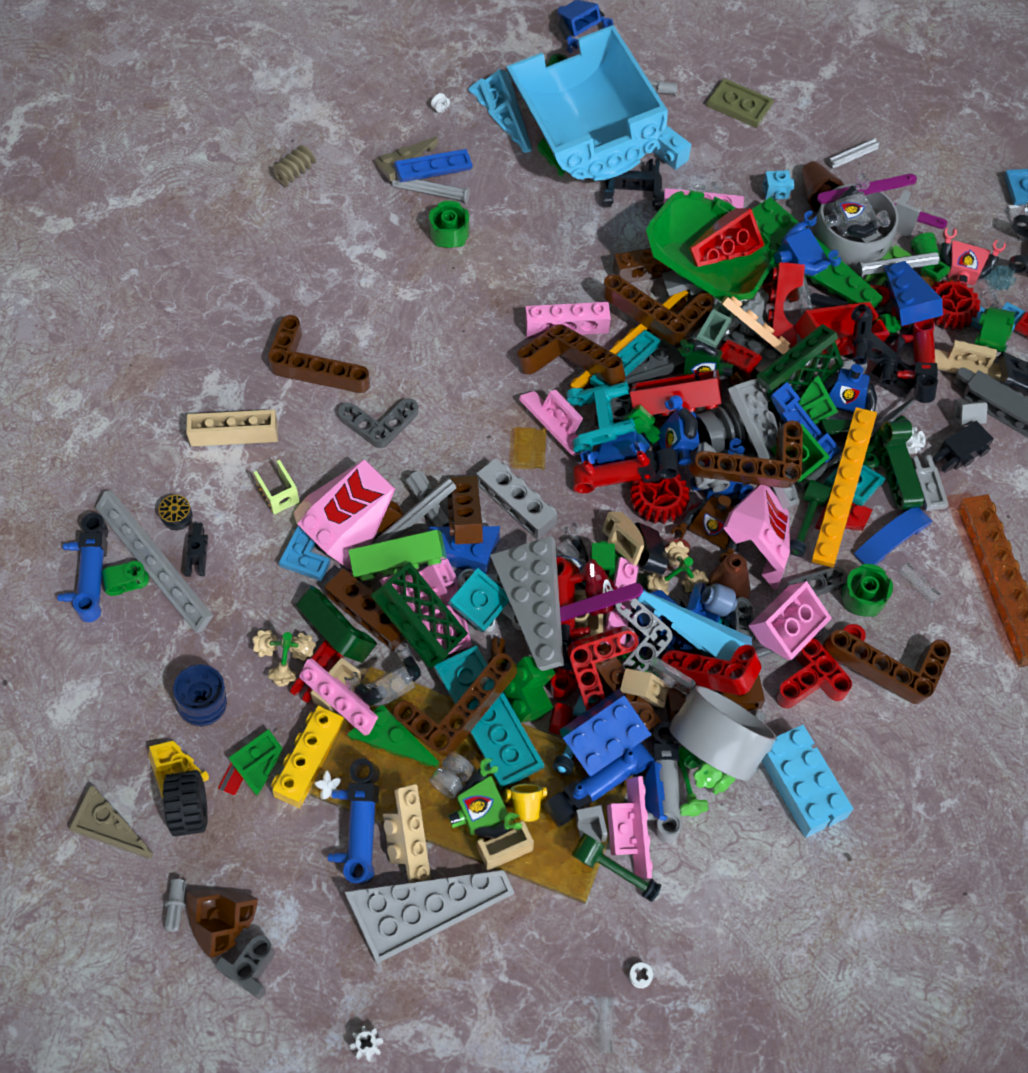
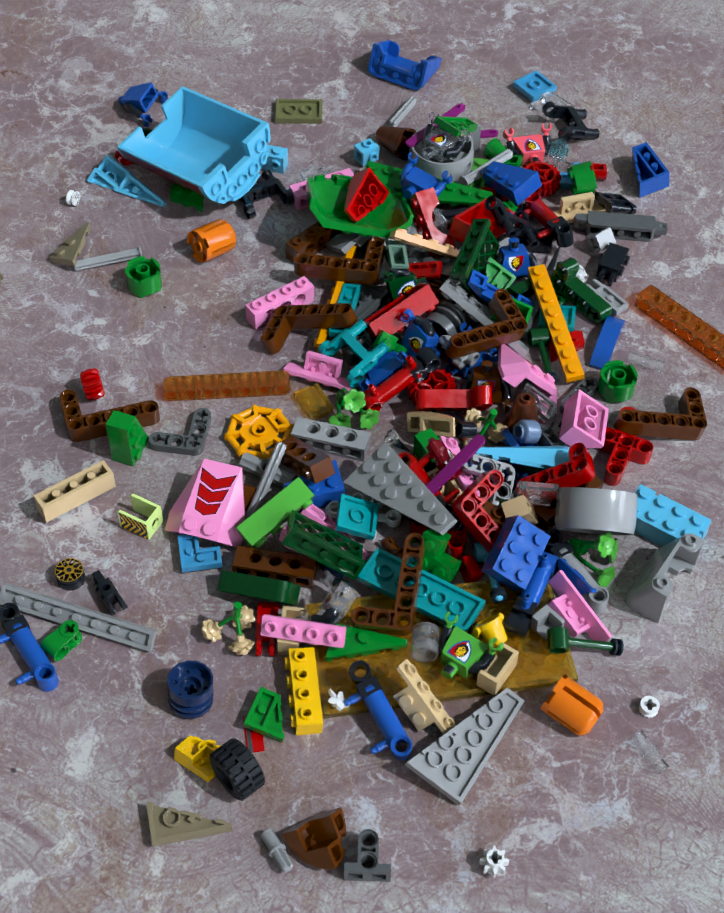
camera: 30 degrees left, 10 degrees down
blue plate [394,149,473,183] -> none
none -> red gear [80,368,105,401]
none -> green wedge [106,410,149,467]
none -> clear orange beam [162,371,291,401]
none -> orange cylinder [187,219,236,263]
none -> light orange plate [224,404,294,460]
none -> bright green plant [329,388,379,429]
none -> blue windscreen [368,40,442,90]
none -> red beam [415,385,492,411]
none -> green wing [434,116,478,137]
none -> clear slope [523,382,557,428]
none -> orange cylinder [540,674,604,736]
none -> light grey windscreen [625,533,704,623]

